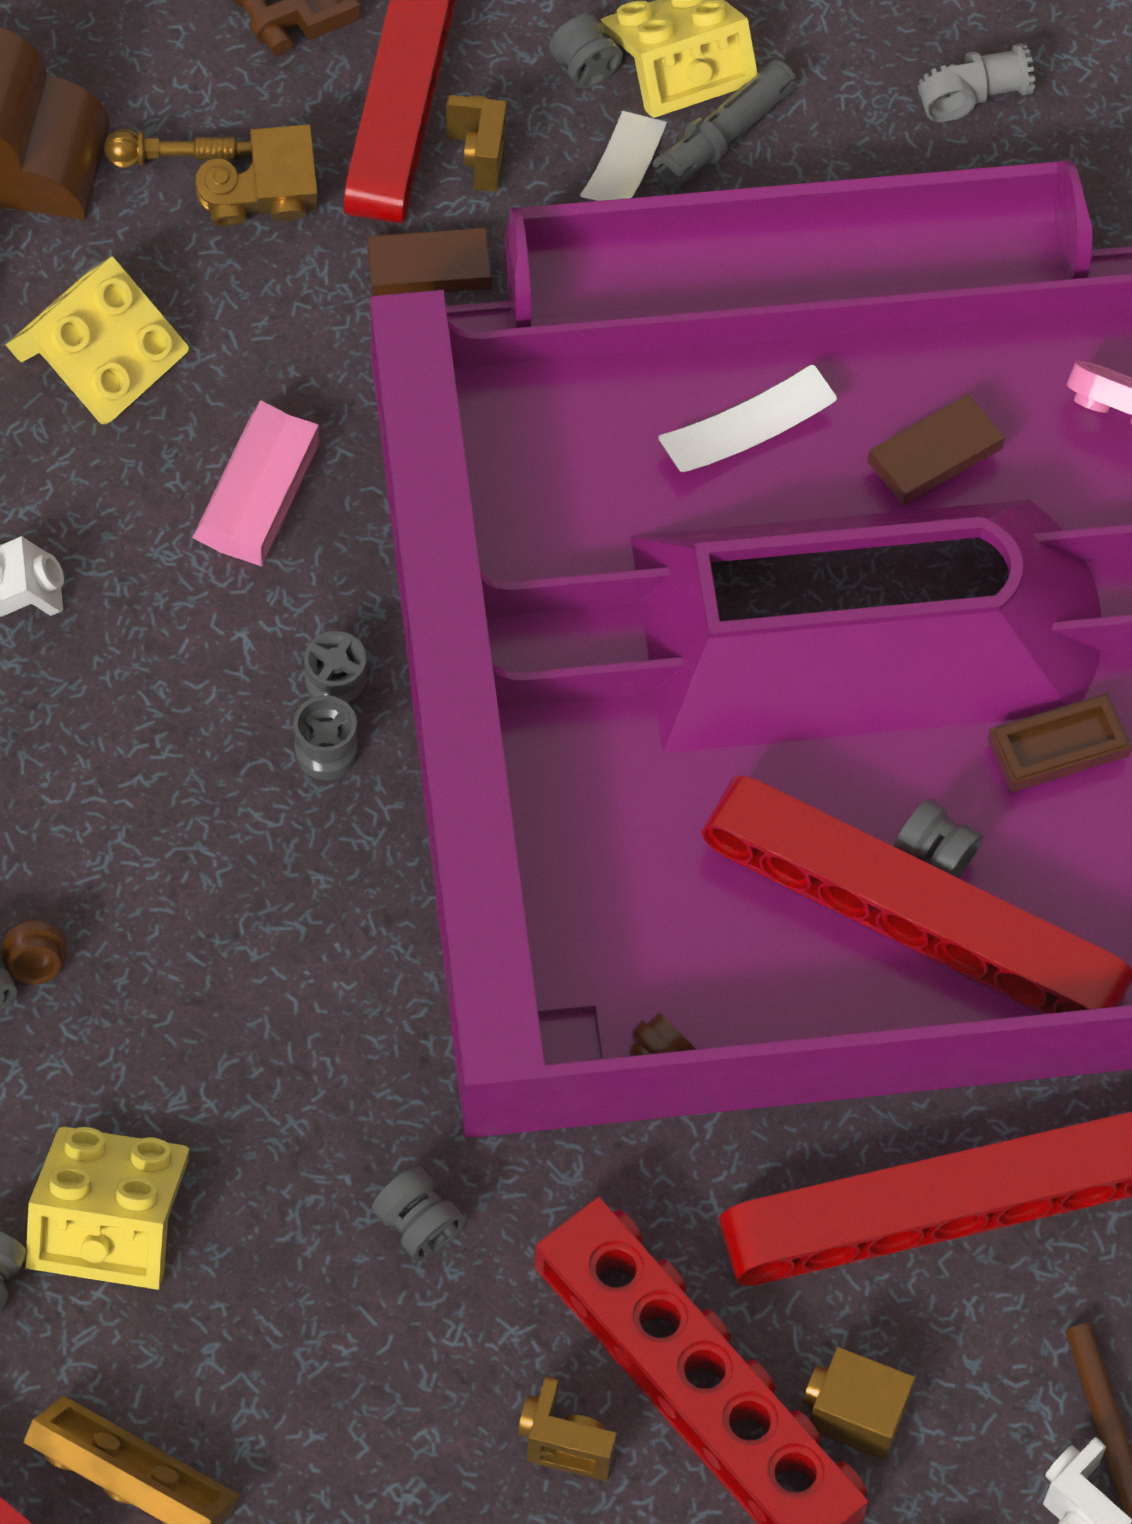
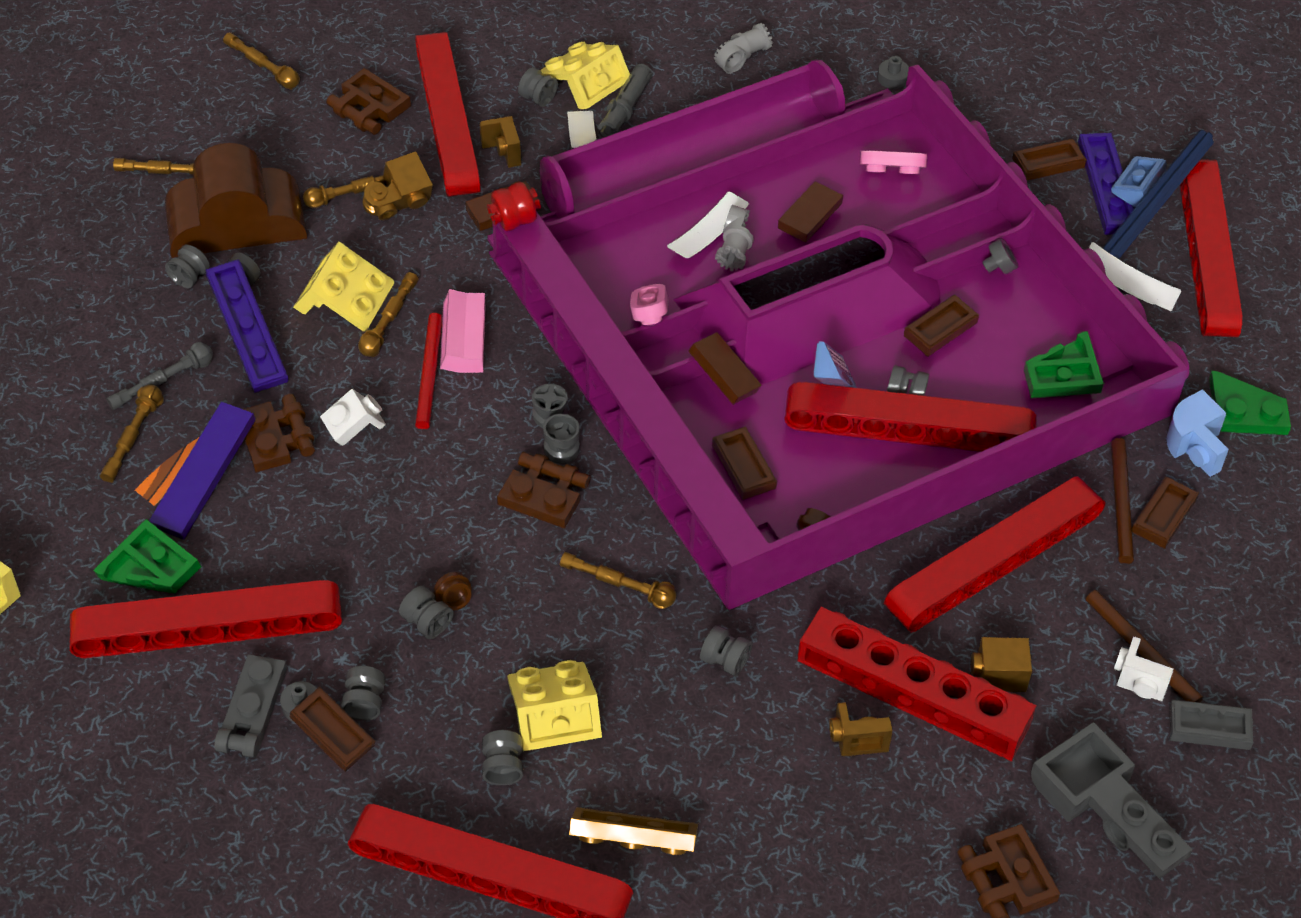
camera: 20 degrees left, 10 degrees down
none -> pearl gold piece [358,272,418,357]
none -> red bar [415,313,442,429]
none -> red piece [487,181,541,231]
none -> reddish brown plate [497,452,591,529]
none -> pearl gold piece [560,552,676,609]
none -> bright pink plate [630,284,669,325]
none -> reddish brown tile [688,332,762,405]
none -> reddish brown tile [712,426,777,500]
none -> light grey connector [715,205,754,271]
none -> medium blue slope [814,341,857,388]

